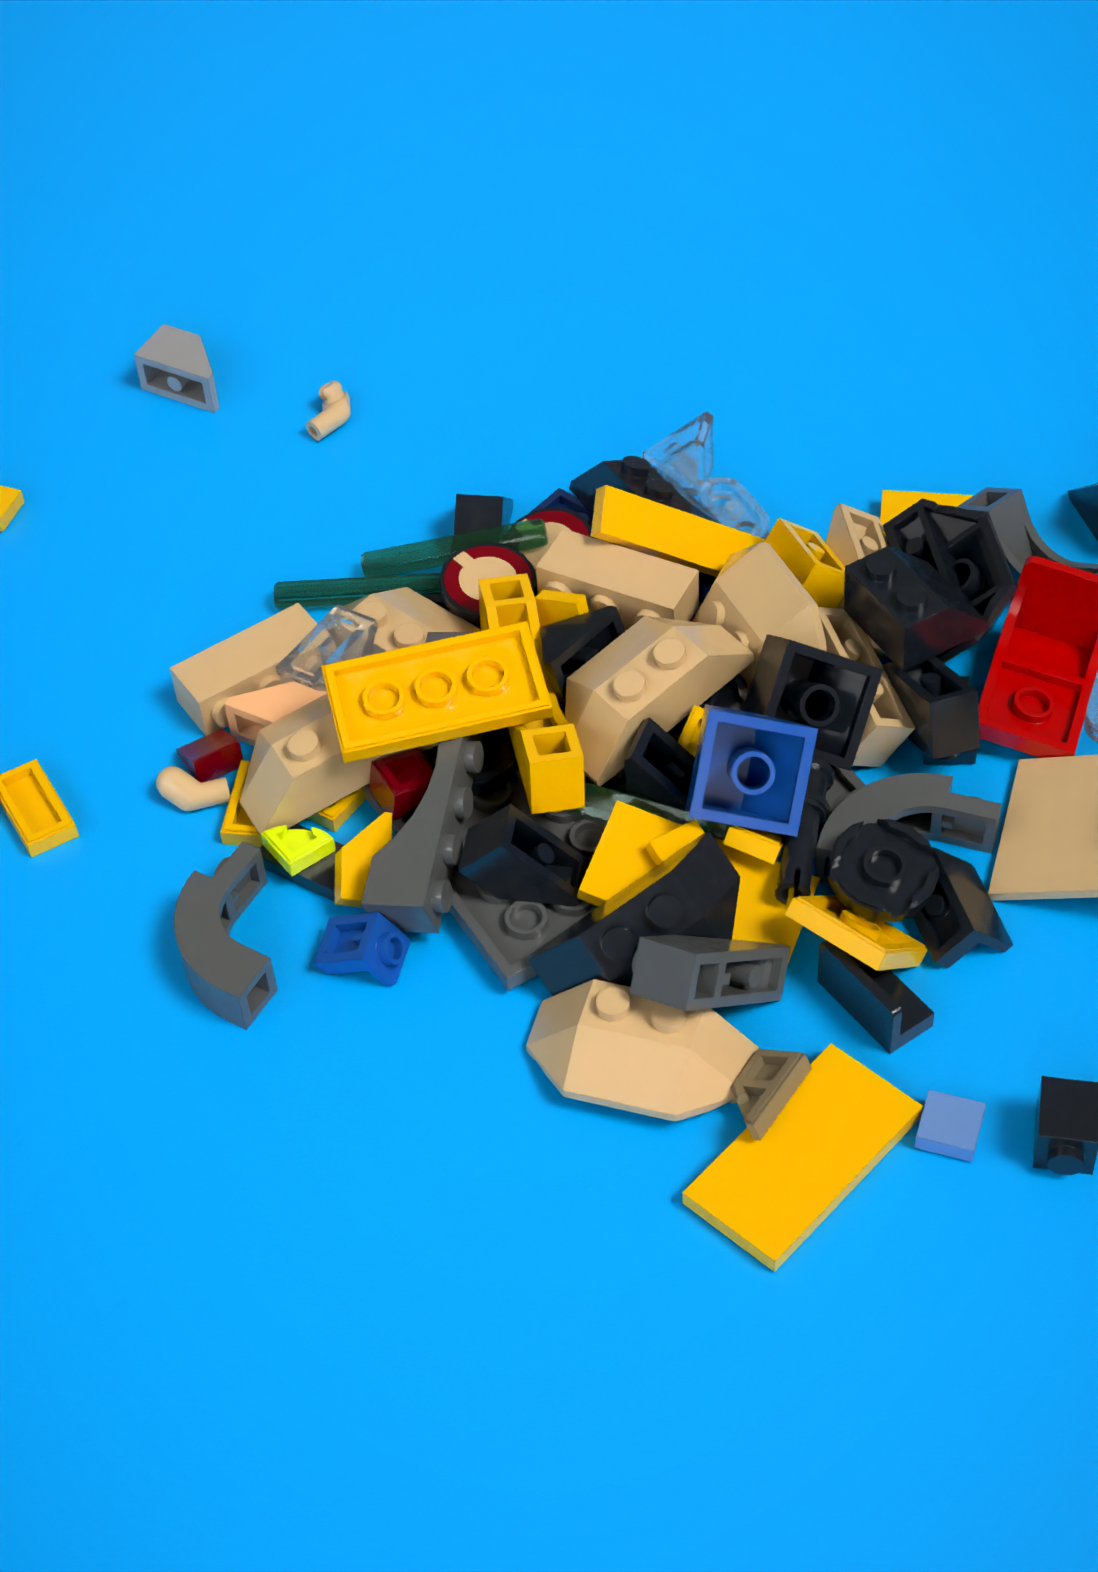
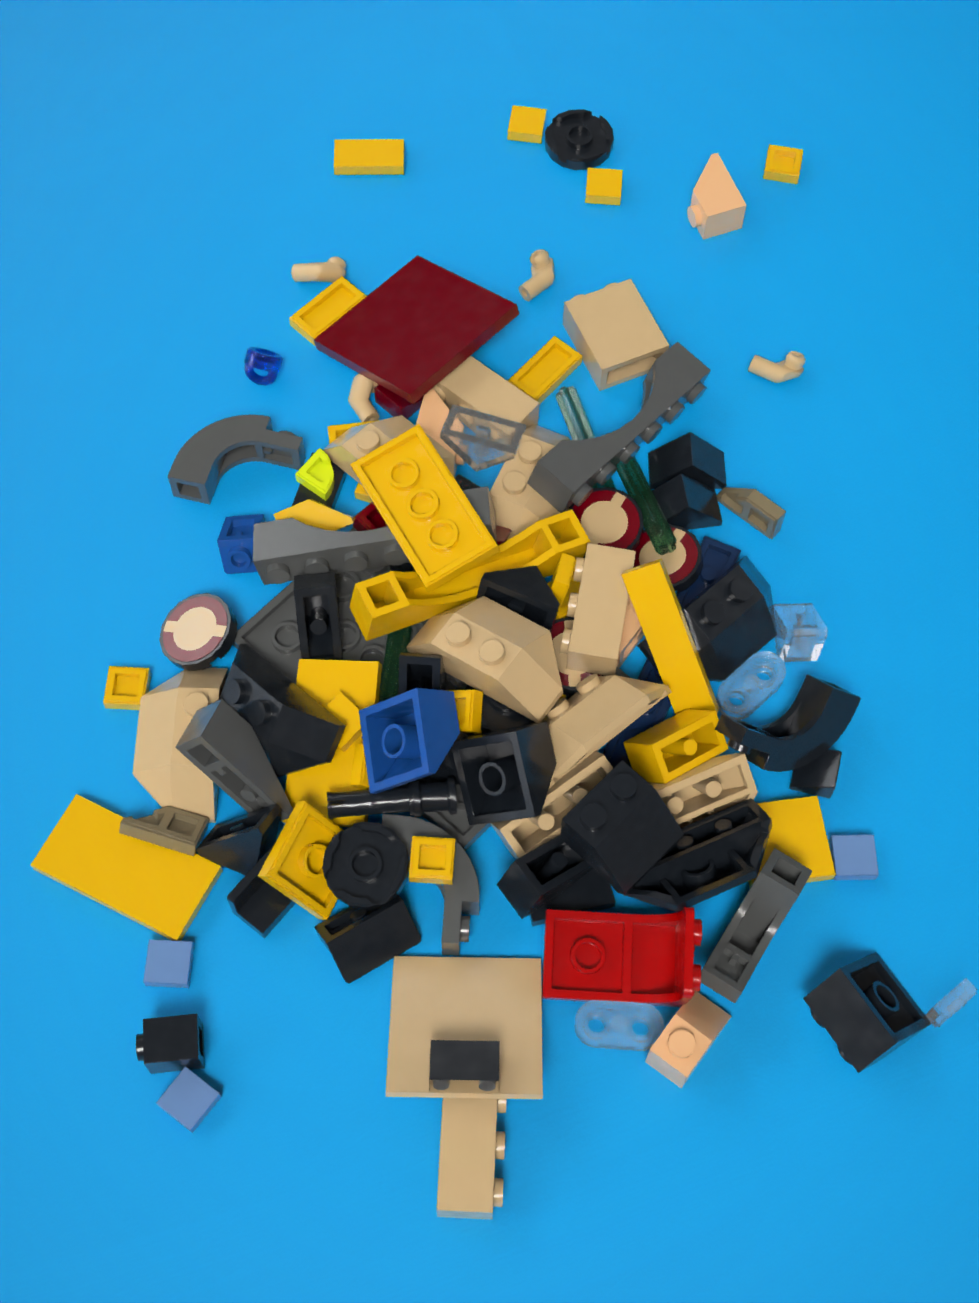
camera: 70 degrees right, 15 degrees up
light grey slope [134,324,220,413] -> none
none -> yellow tile [103,666,152,710]
none -> tile [159,593,238,671]
none -> black slope [196,804,282,876]
none -> clear blue tile [244,347,283,386]
none -> dark red tile [313,255,519,404]
none -> yellow tile [409,836,456,885]
none -> yellow tile [508,336,583,405]
none -> tan arm [519,249,555,301]
none -> dark grey arch [527,342,711,513]
none -> tan brick [563,279,670,391]
none -> black slope [648,432,726,489]
none -> light nougat slope [687,153,747,240]
none -> black arch [715,674,861,772]
none -> dark tan tile [717,487,786,539]
none -> yellow tile [763,144,803,184]
none -> black slope [789,750,842,799]
none -> medium blue tile [829,835,879,880]

